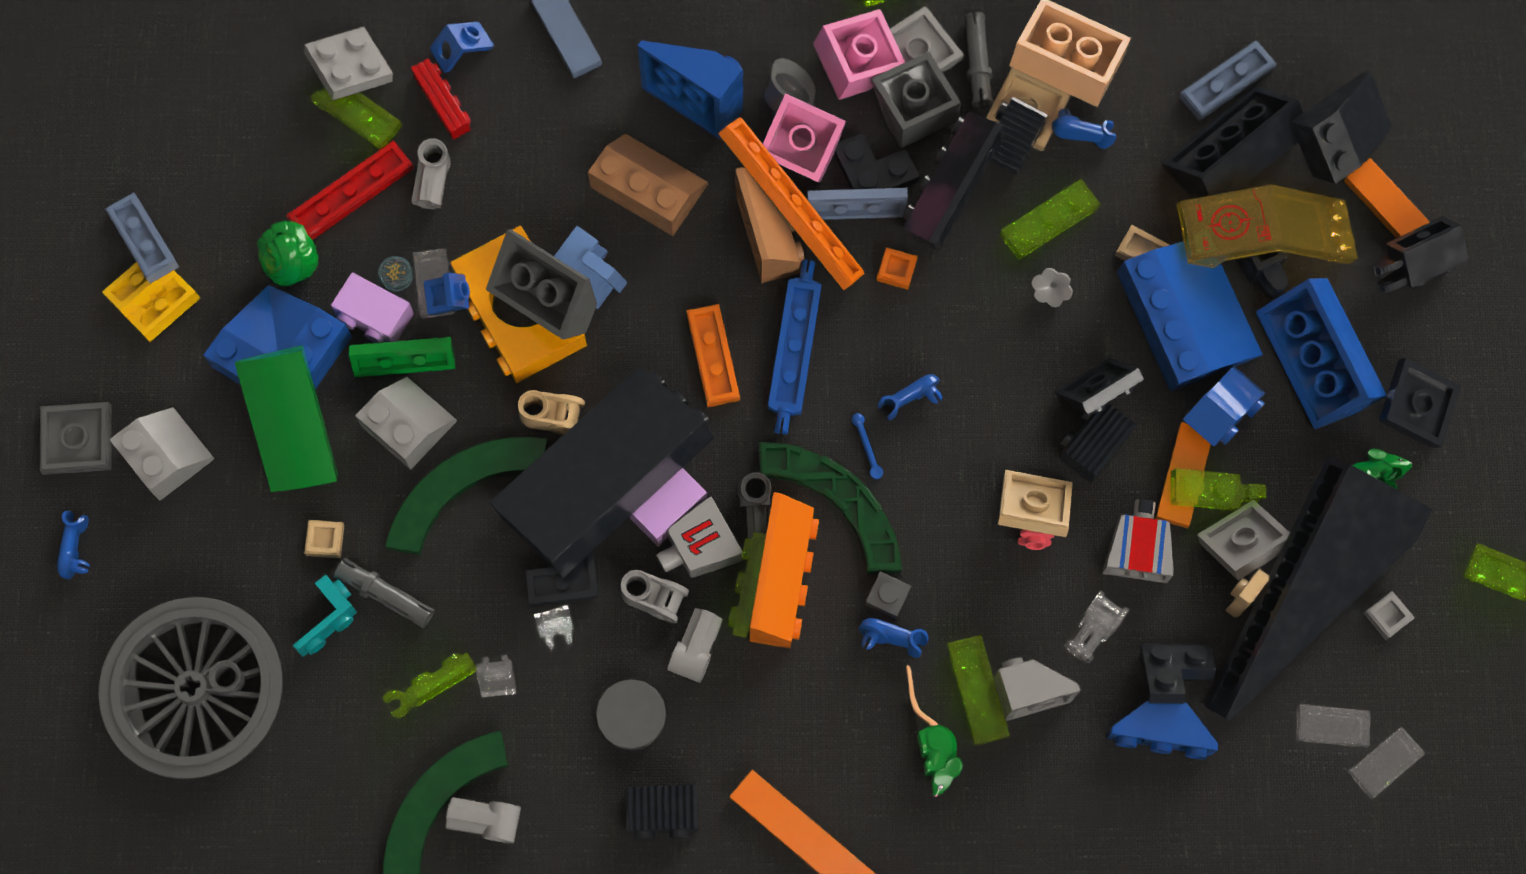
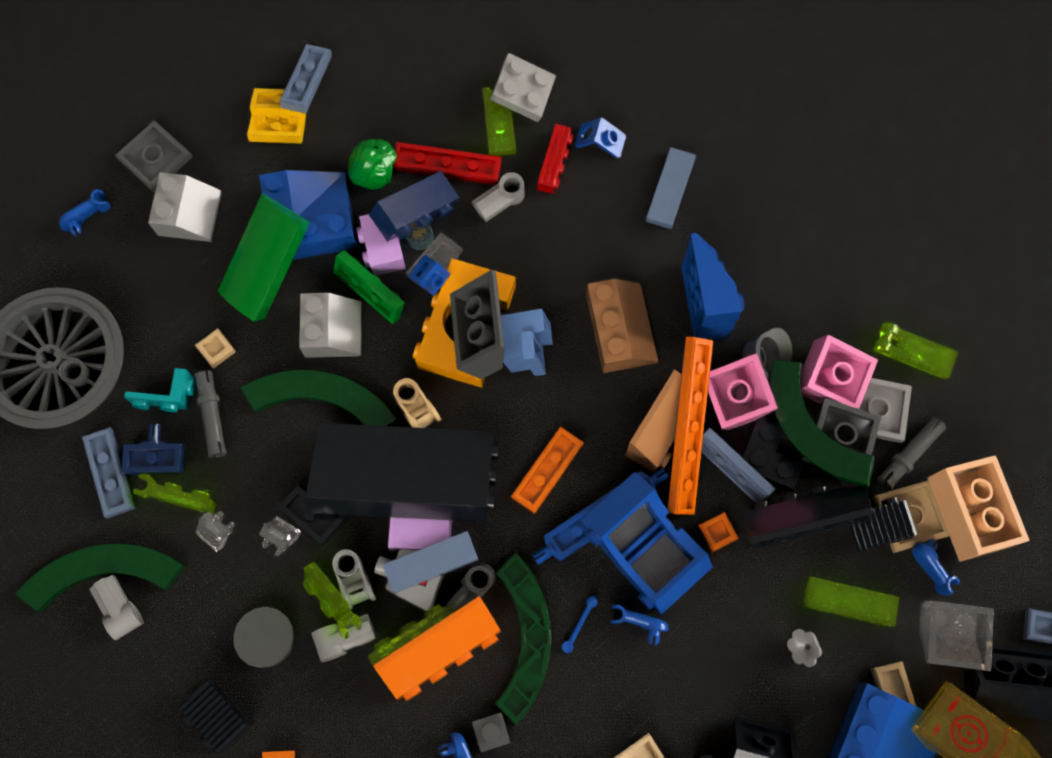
camera: 50 degrees right, 0 degrees up
none -> sand blue tile [82,427,135,519]
none -> dark blue plate [121,424,184,475]
none -> clear neon green plate [303,561,362,639]
none -> dark blue brick [369,171,460,242]
none -> sand blue tile [382,531,479,594]
none -> blue window [582,472,713,615]
none -> dark green tile [770,360,875,487]
none -> clear slope [919,601,994,671]

